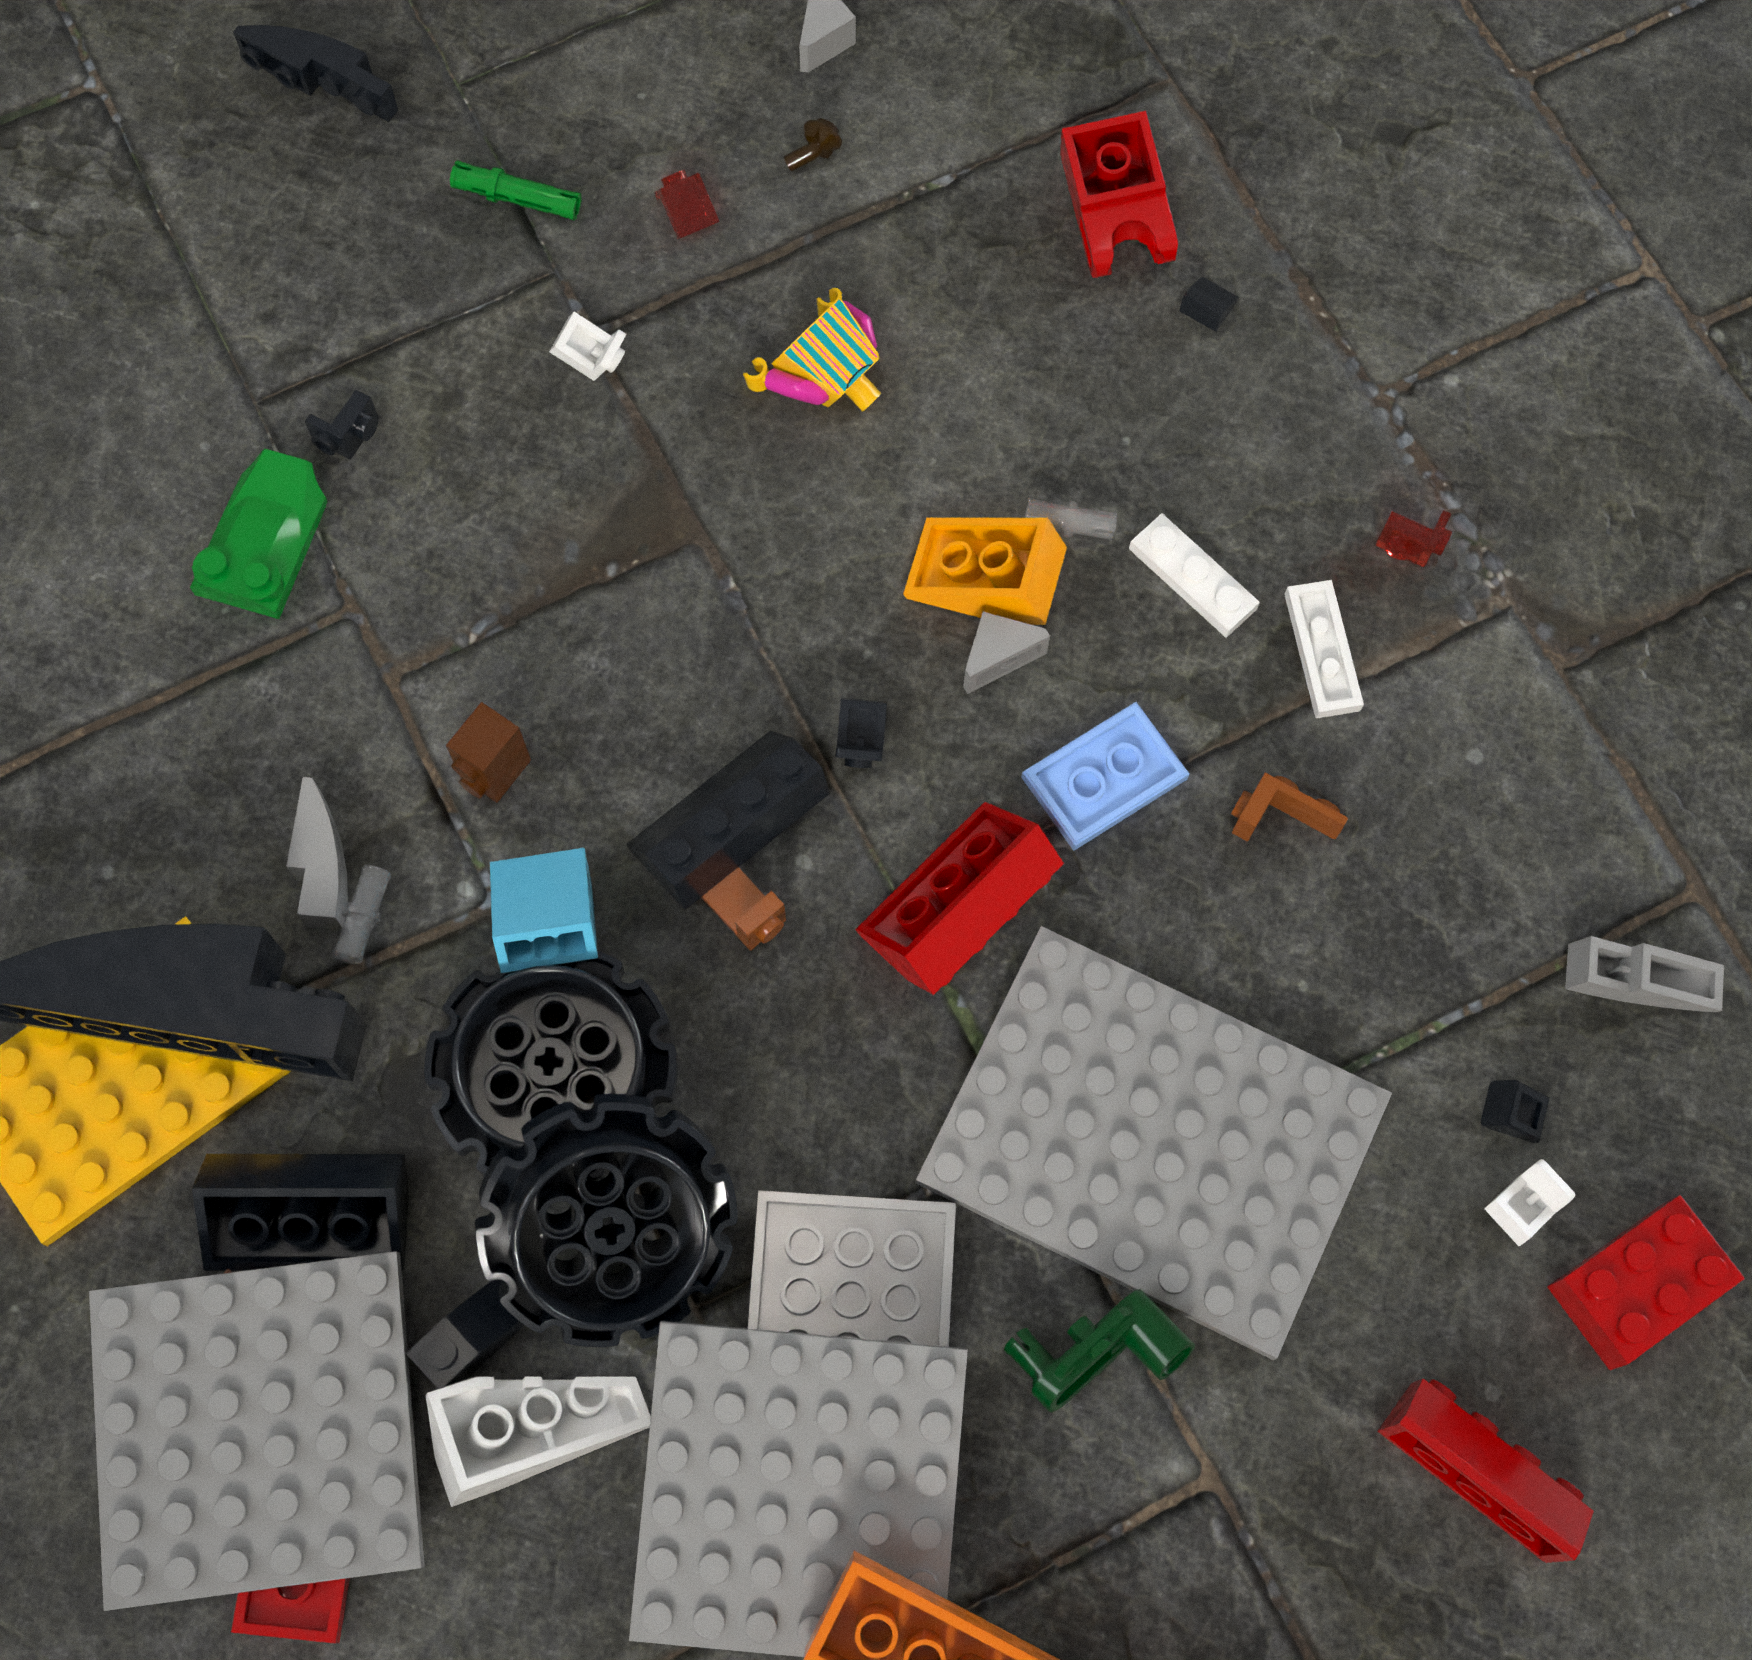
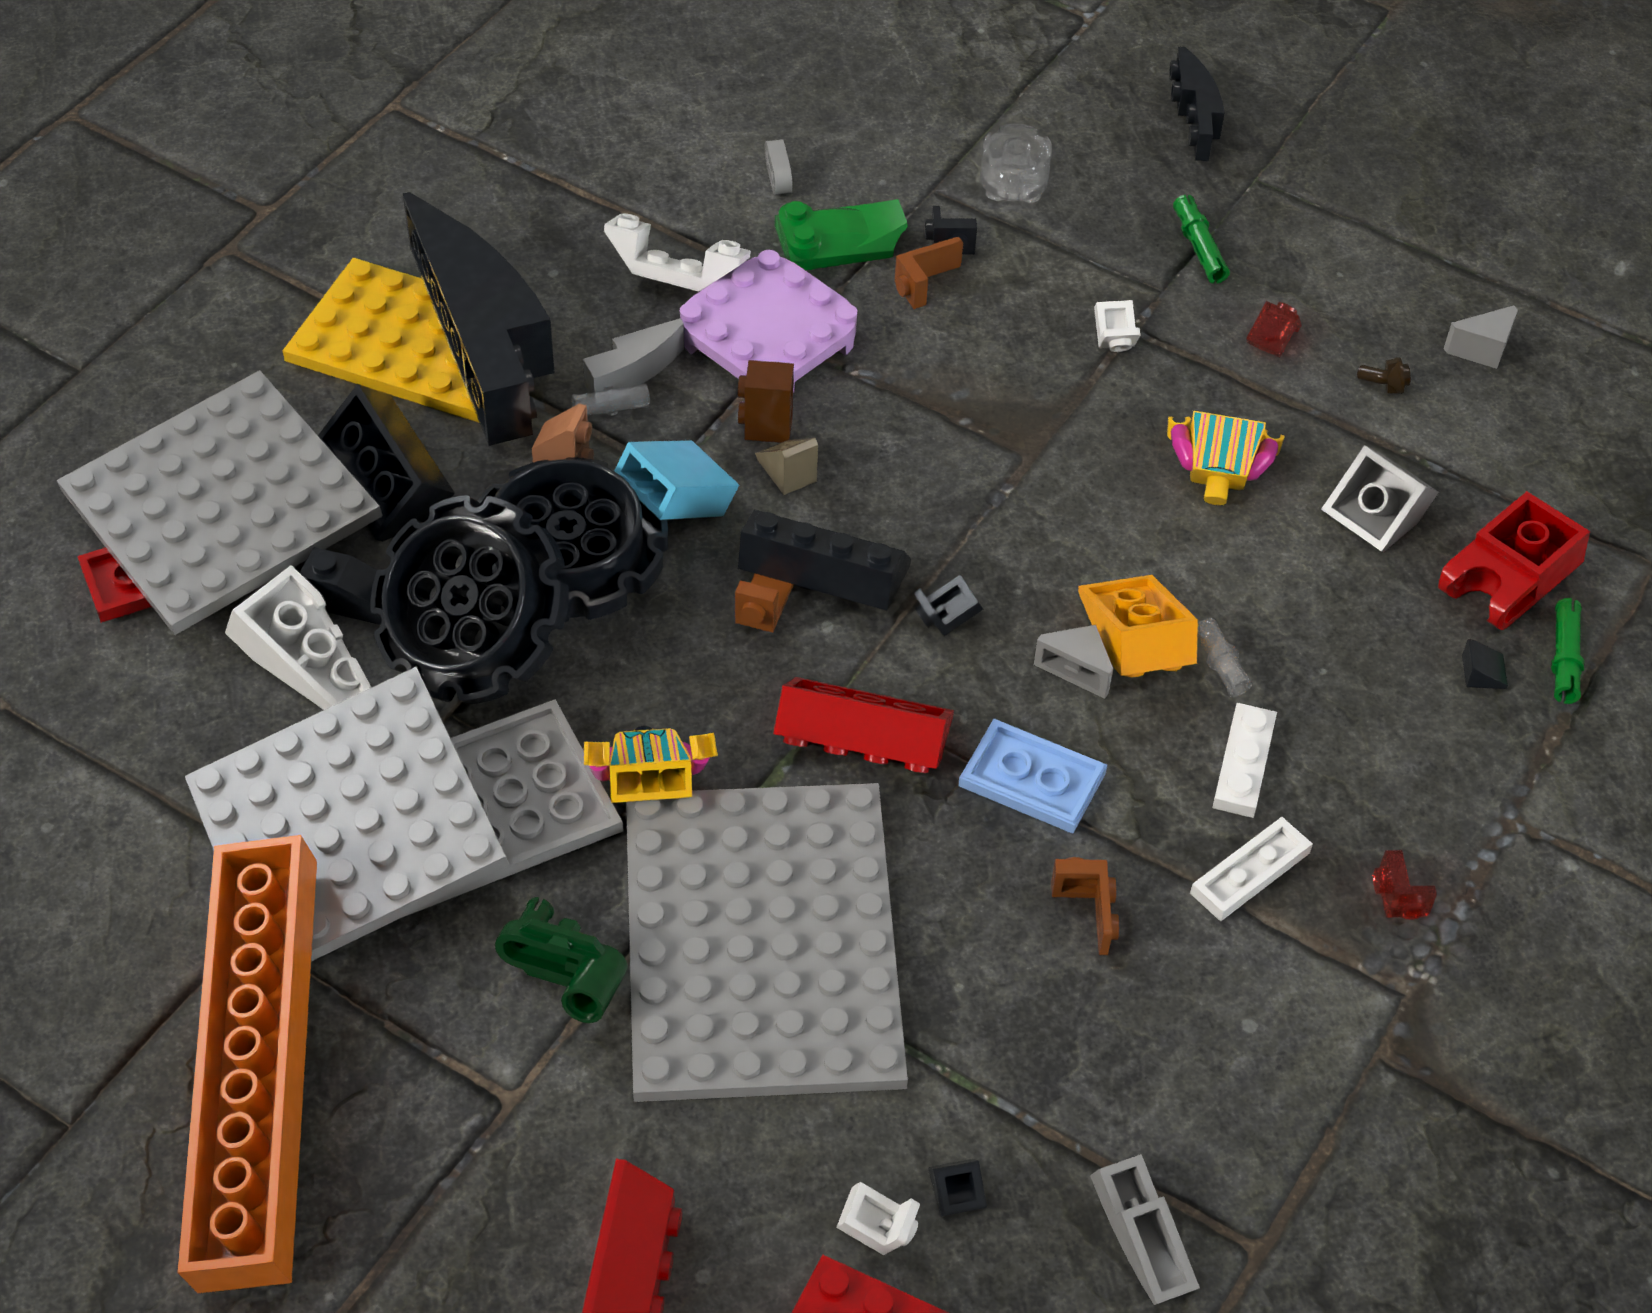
camera: 60 degrees right, 20 degrees down
none -> nougat slope [532,404,594,462]
none -> torso [584,726,718,803]
none -> white slope [604,214,751,292]
none -> lavender plate [680,250,857,393]
none -> dark tan slope [755,438,818,495]
none -> light grey beam [765,139,792,195]
none -> dark orange bracket [895,237,963,309]
none -> clear brick [980,124,1052,203]
none -> light grey slope [1321,445,1439,552]
none -> green pin [1551,598,1585,704]

